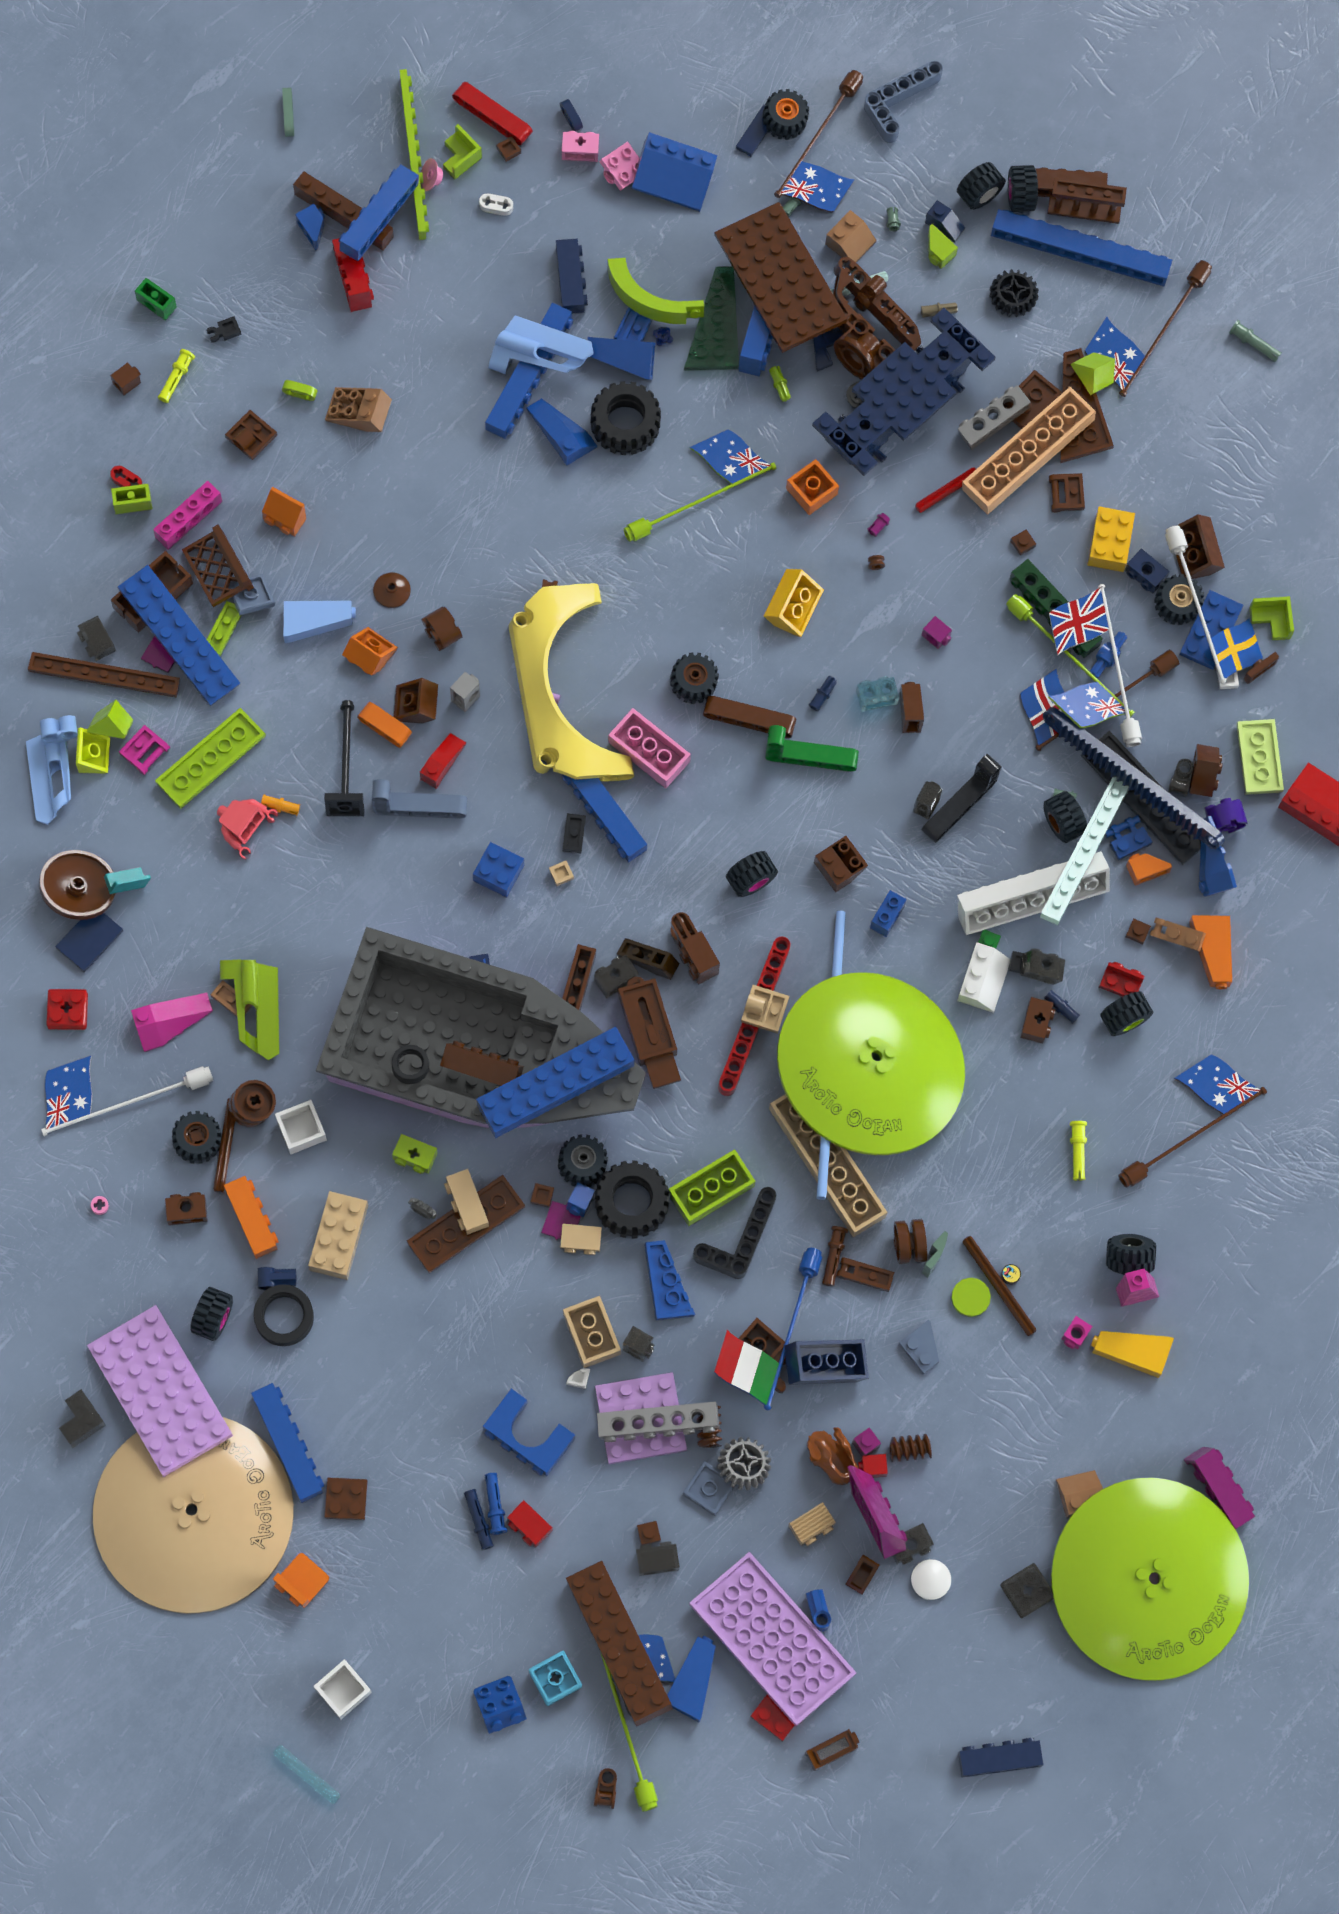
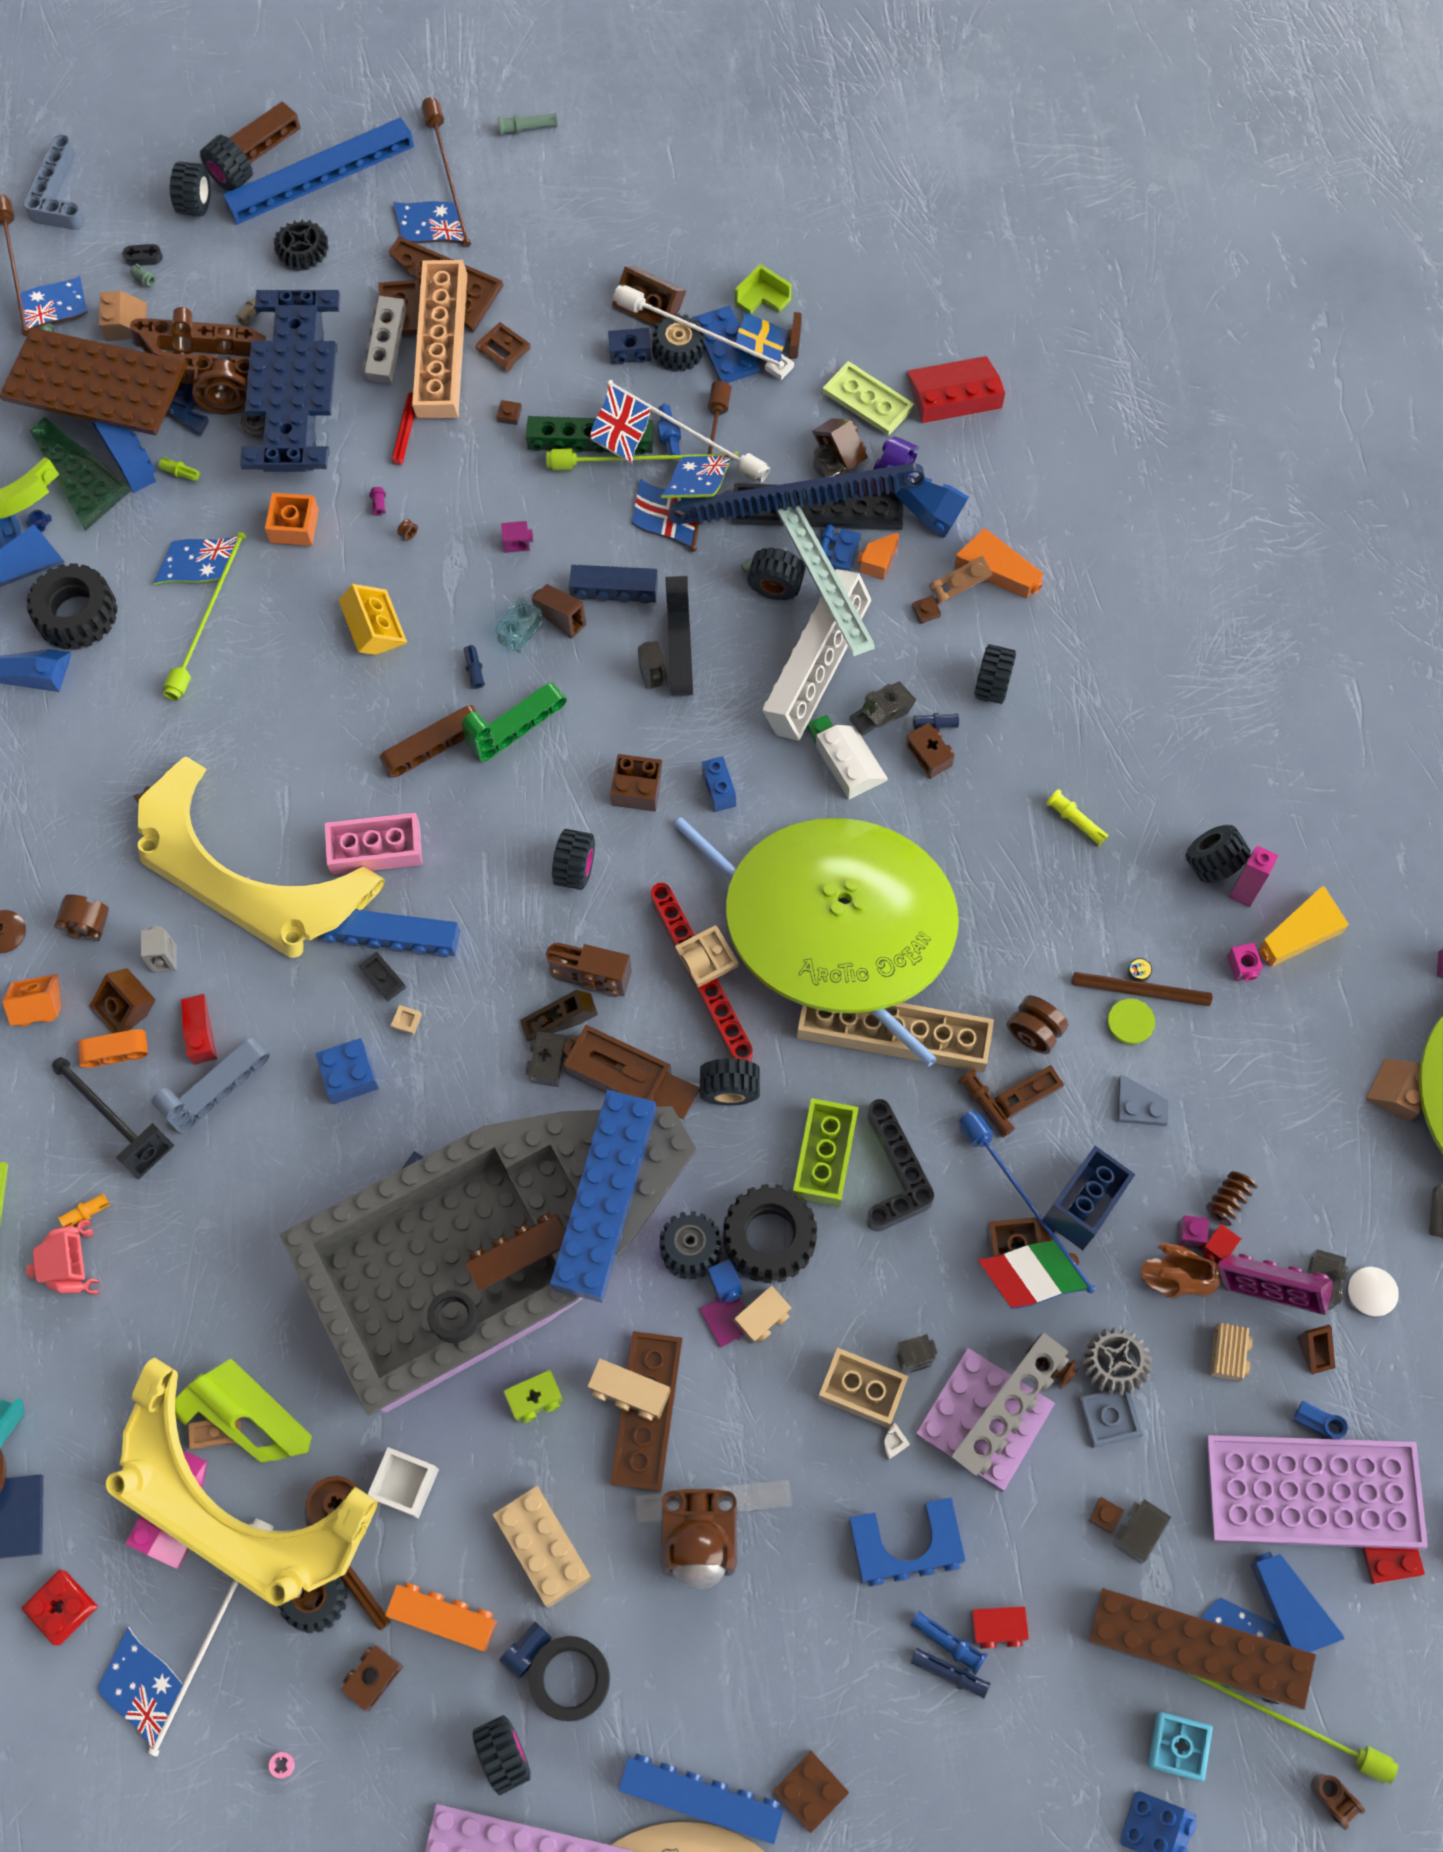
camera: 40 degrees left, 5 degrees down
dark grey gear [408,1198,437,1219] -> none
reddish brown plate [530,1183,554,1208] -> none
reddish brown brick [562,944,596,1011] -> none
blue wing [644,1240,695,1320] -> none
black wheel [670,652,719,704] -> none
sand green slope [922,1231,948,1278] -> none
dark blue slope [925,200,965,242] -> none
lime slope [928,224,958,269] -> none
reddish brown fence [1048,178,1127,224] -> none
lime slope [1071,352,1115,395] -> none
yellow brick [1087,506,1135,572] -> none
red bracket [1099,962,1145,997] -> none
flag [1118,1054,1267,1188] -> none
none -> light yellow panel [106,1358,378,1606]
none -> black beam [122,244,163,266]
none -> dark blue brick [569,564,658,603]
none -> clear plate [636,1480,792,1524]
none -> reddish brown piece [661,1489,737,1590]
none -> black wheel [700,1058,760,1106]

